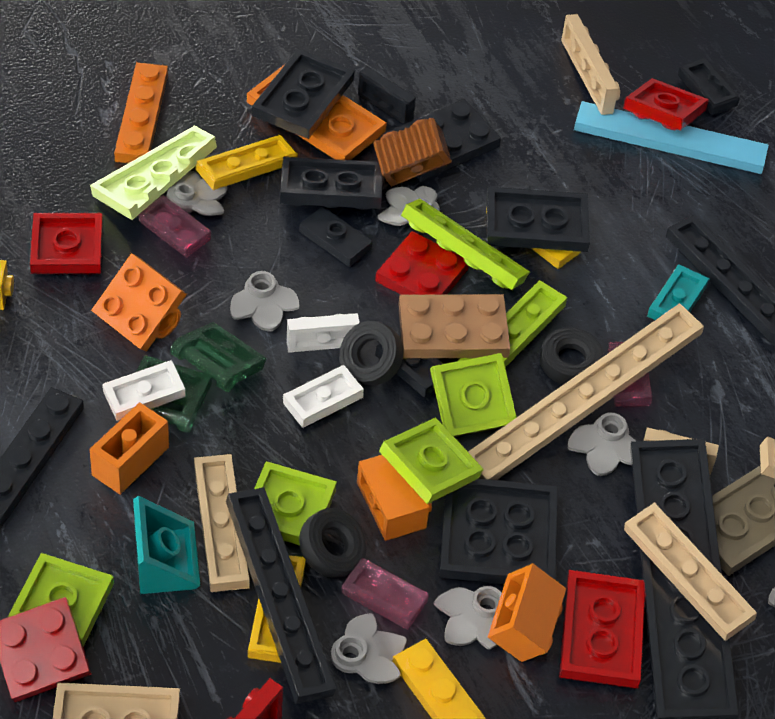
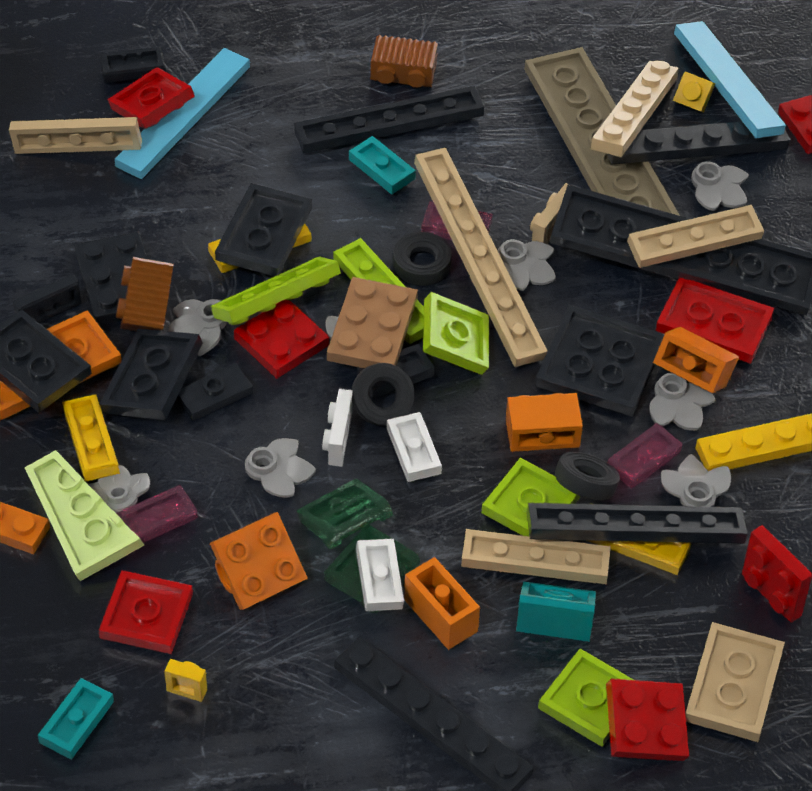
camera: 70 degrees left, 0 degrees up
lime plate [379,417,484,504] -> none

